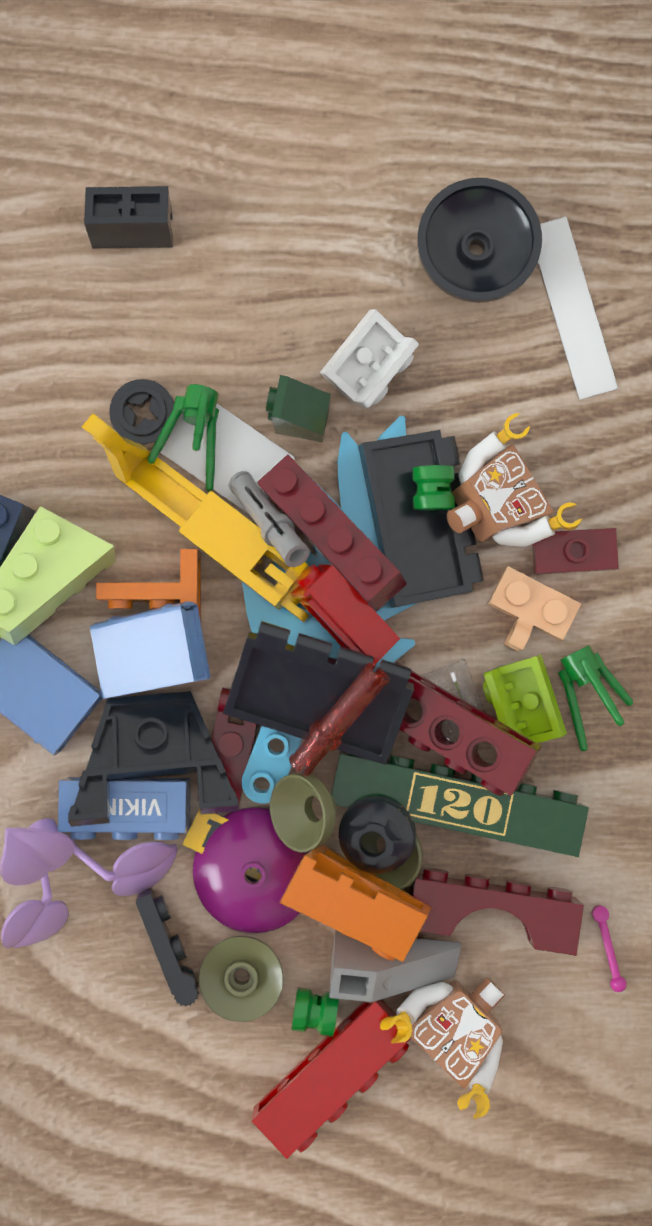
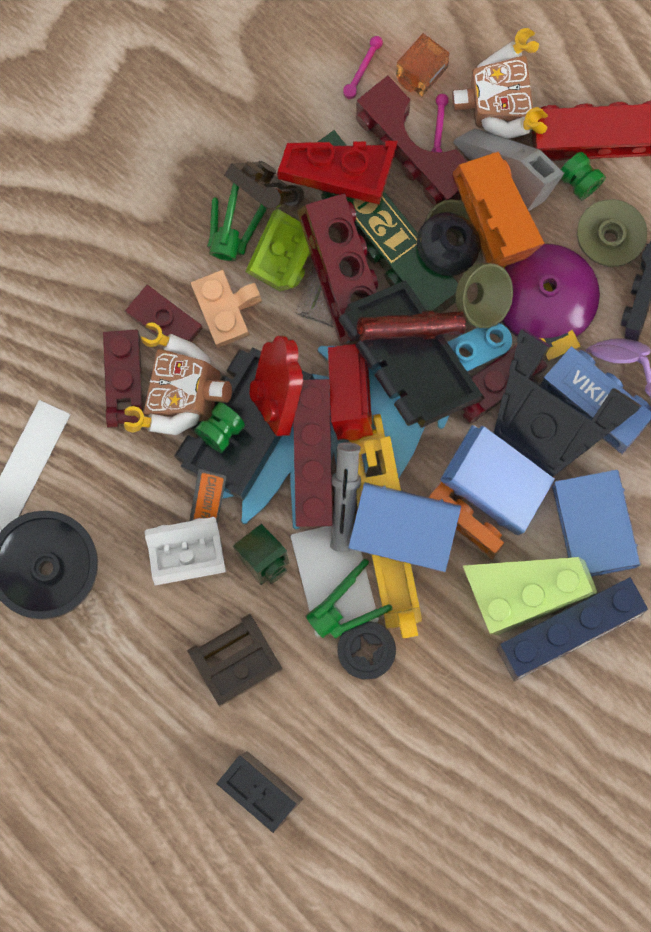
camera: 135 degrees left, 10 degrees down
none -> dark red plate [103,329,143,428]
none -> dark brown plate [187,614,283,707]
none -> orange sticker [189,469,226,525]
none -> dark brown plate [224,161,304,209]
none -> red plate [249,336,303,436]
none -> red wing [277,141,398,205]
none -> medium blue piece [348,482,461,572]
none -> clear orange brick [396,33,450,97]
none -> dark pink hinge [431,94,449,152]

